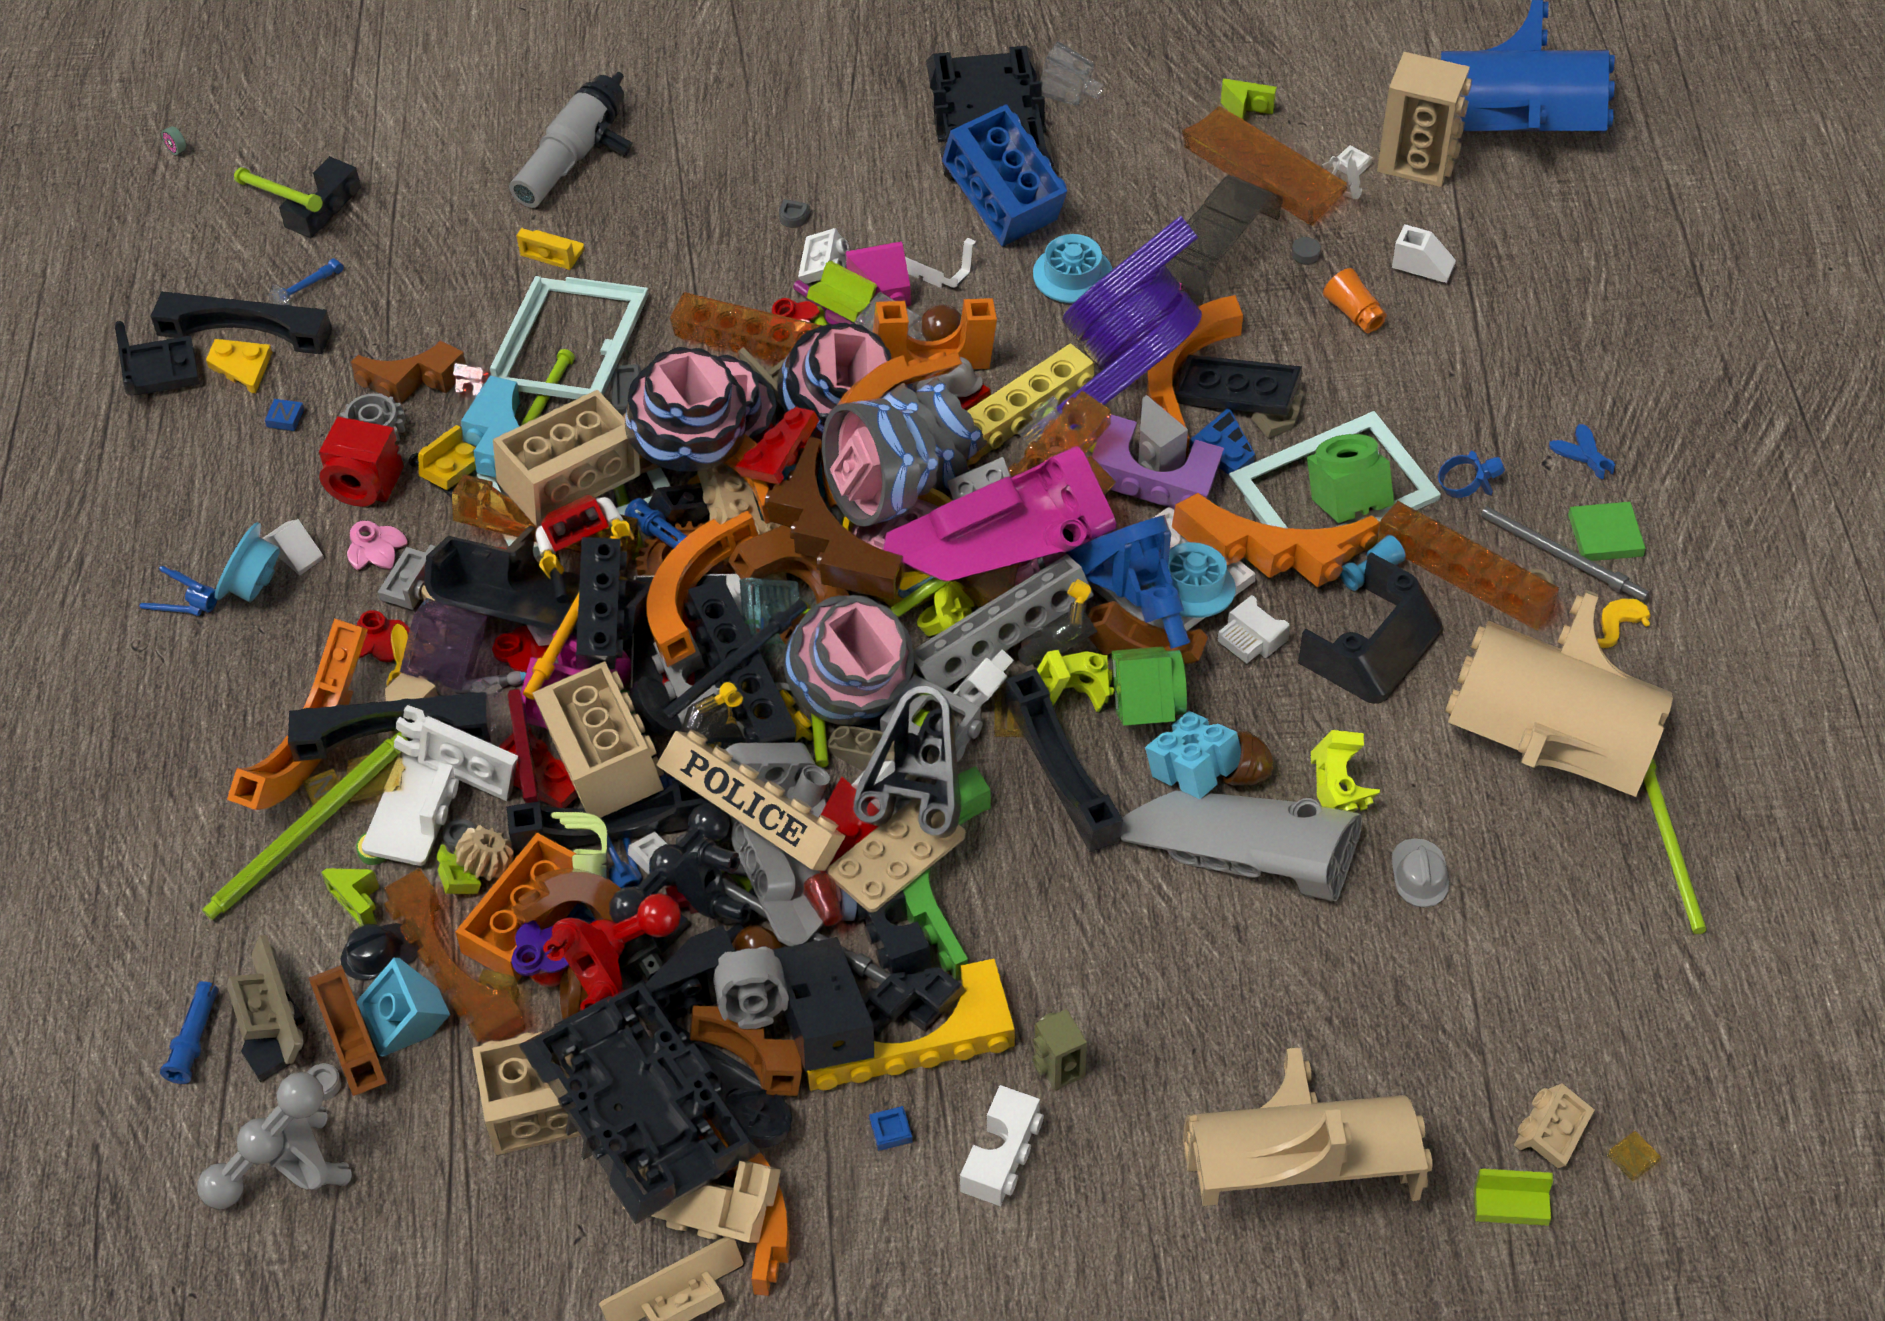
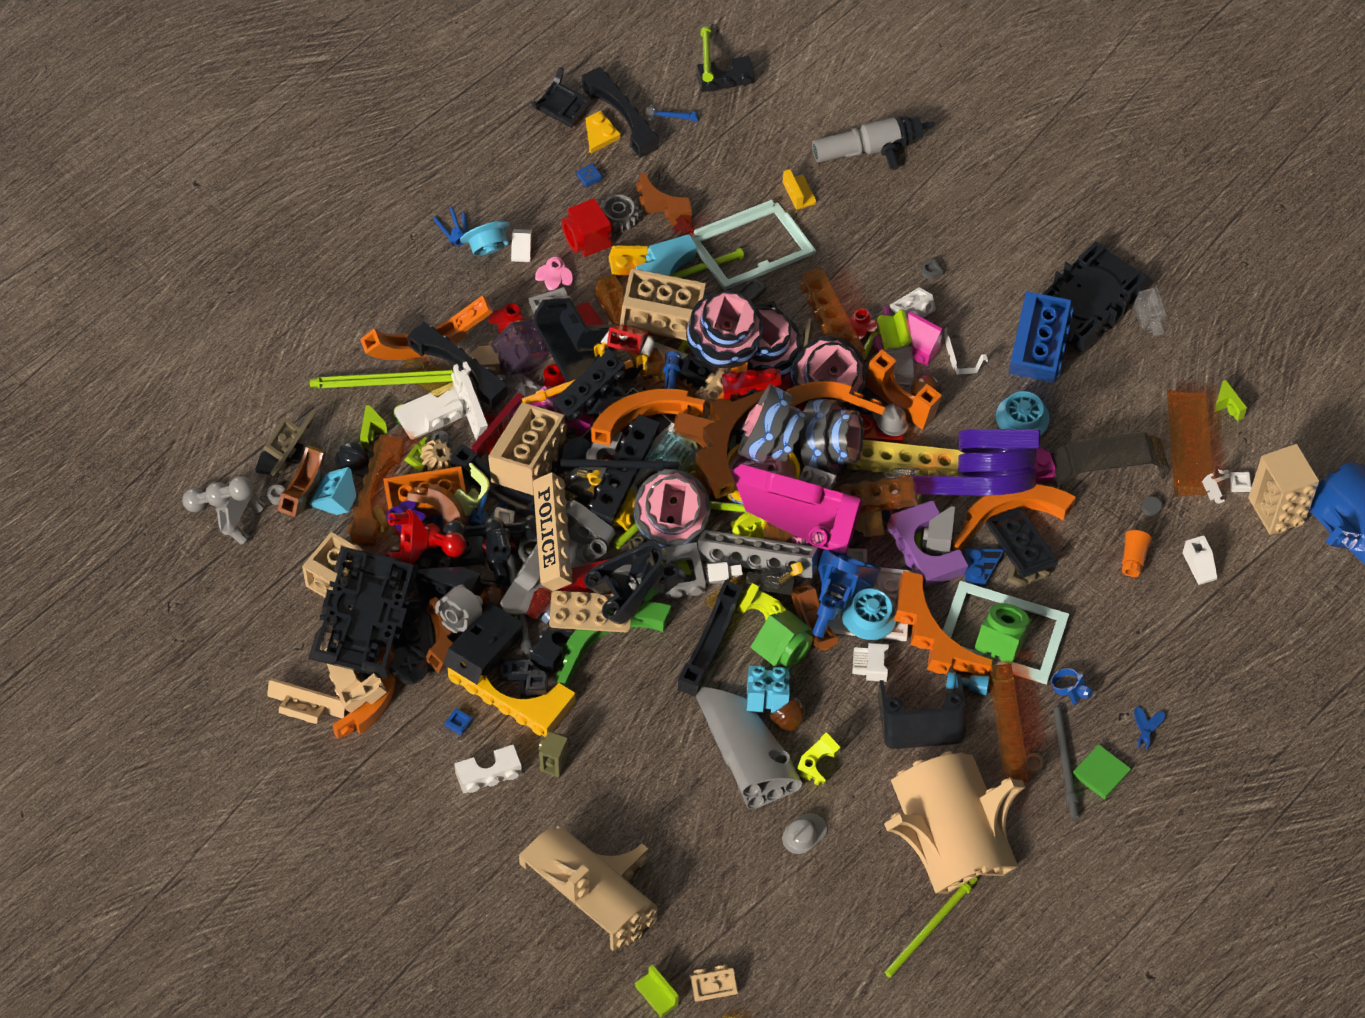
camera: 45 degrees right, 5 degrees up
blue pin [160,981,219,1084] -> none
yellow piece [1597,598,1650,648] -> none

